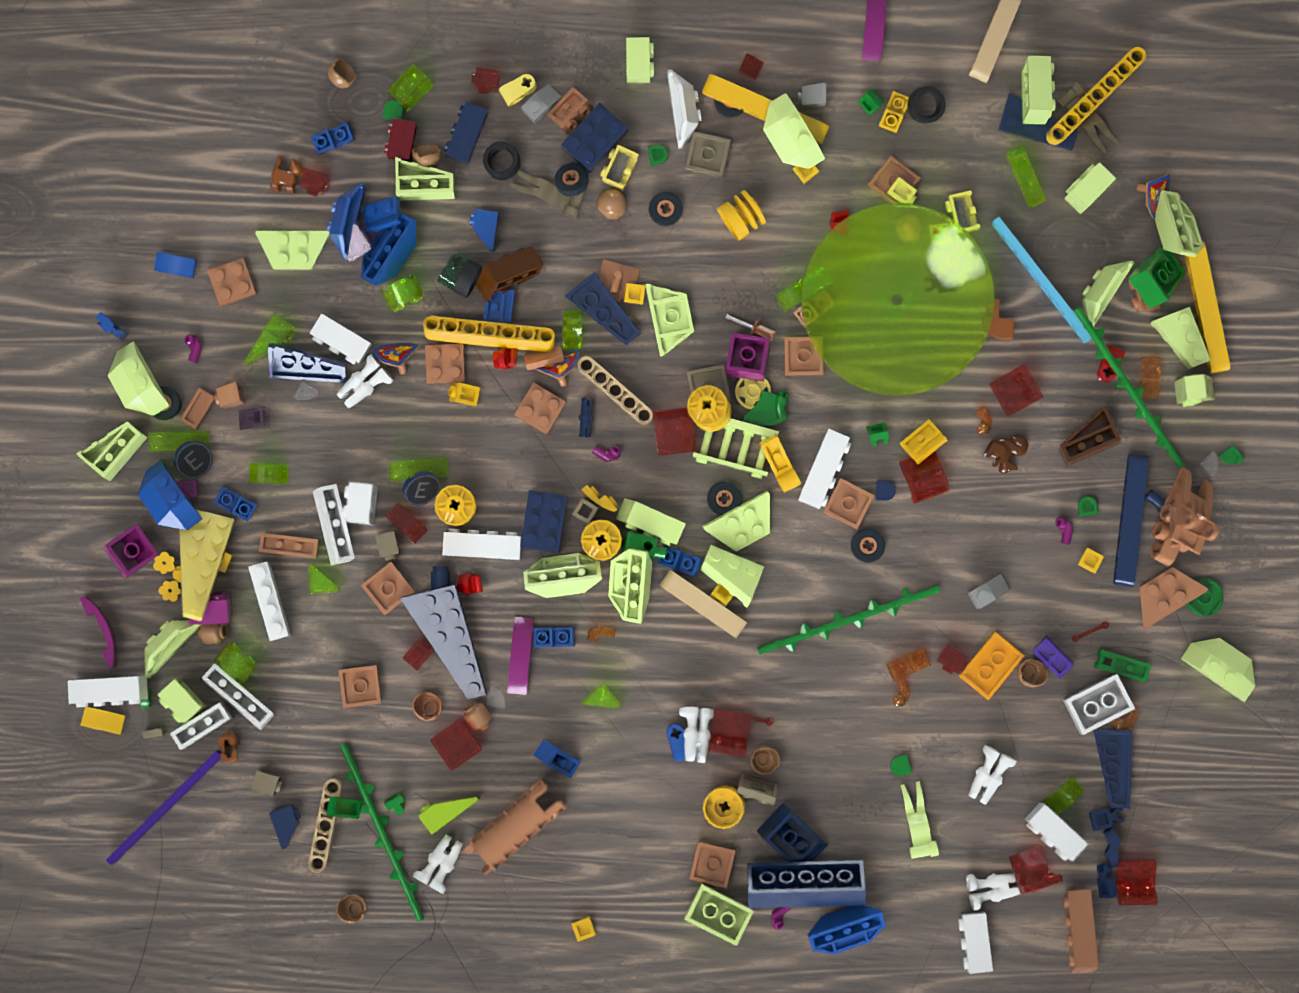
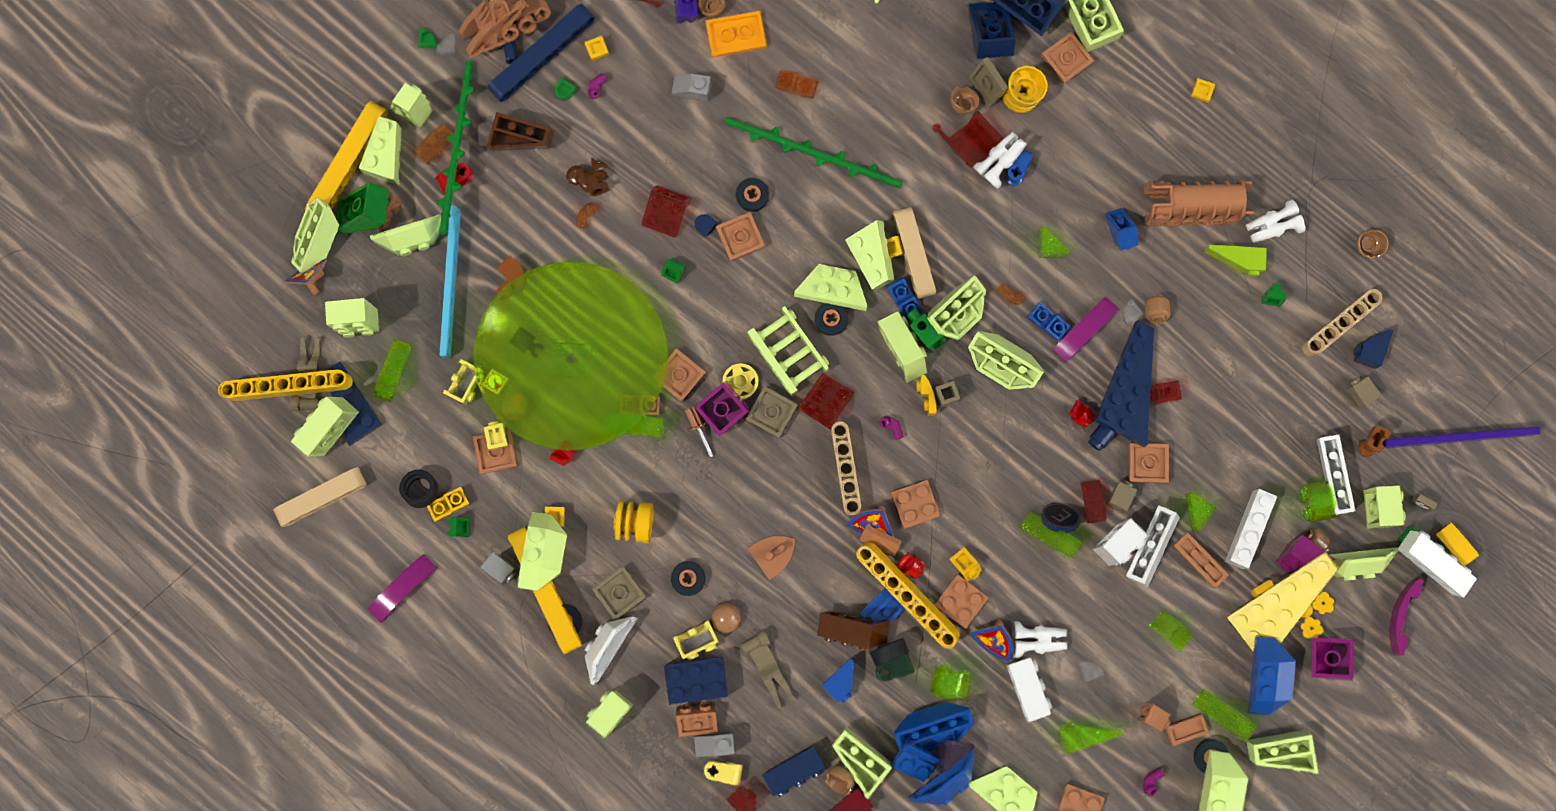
camera: 135 degrees left, 5 degrees down
white brick [170,702,233,750] -> none
black tile [174,441,212,479] -> none
magenta tile [177,479,199,498] -> none
blue slope [213,486,257,522] -> none
clear purple slope [238,407,270,430] -> none
wing [268,343,347,383] -> none
green tile [327,796,362,819] -> none
nougat plate [338,665,382,708] -> none
green plant [339,743,424,922] -> none
nougat hair [412,692,443,721] -> none
clear red bracket [430,718,483,771] -> none
yellow wheel [435,485,477,527] -> none
white brick [442,529,521,560] -> none
black tyre [483,142,521,180] -> none
dark blue brick [520,490,568,554] -> none
black bush [555,163,589,197] -> none
clear neon green slope [563,311,582,350] -> none
dark blue wing [565,273,641,345] -> none
dark blue pin [579,398,594,438] -> none
yellow wheel [581,520,622,561] -> none
yellow plate [623,283,646,305] -> none
yellowish green wing [645,284,694,357] -> none
green tile [647,145,668,166] -> none
yellow wheel [687,385,732,432] -> none
clear red slope [739,53,764,80] -> none
green arm [743,390,789,426] -> none
yellow plate [759,434,801,493] -> none
white brick [798,429,851,509] -> none
green tile [890,754,912,776] -> none
clear orange arm [893,678,910,707] -> none
yellow plate [900,419,948,464] -> none
clear red brick [937,645,968,675] -> none
clear red bracket [989,364,1043,417] -> none

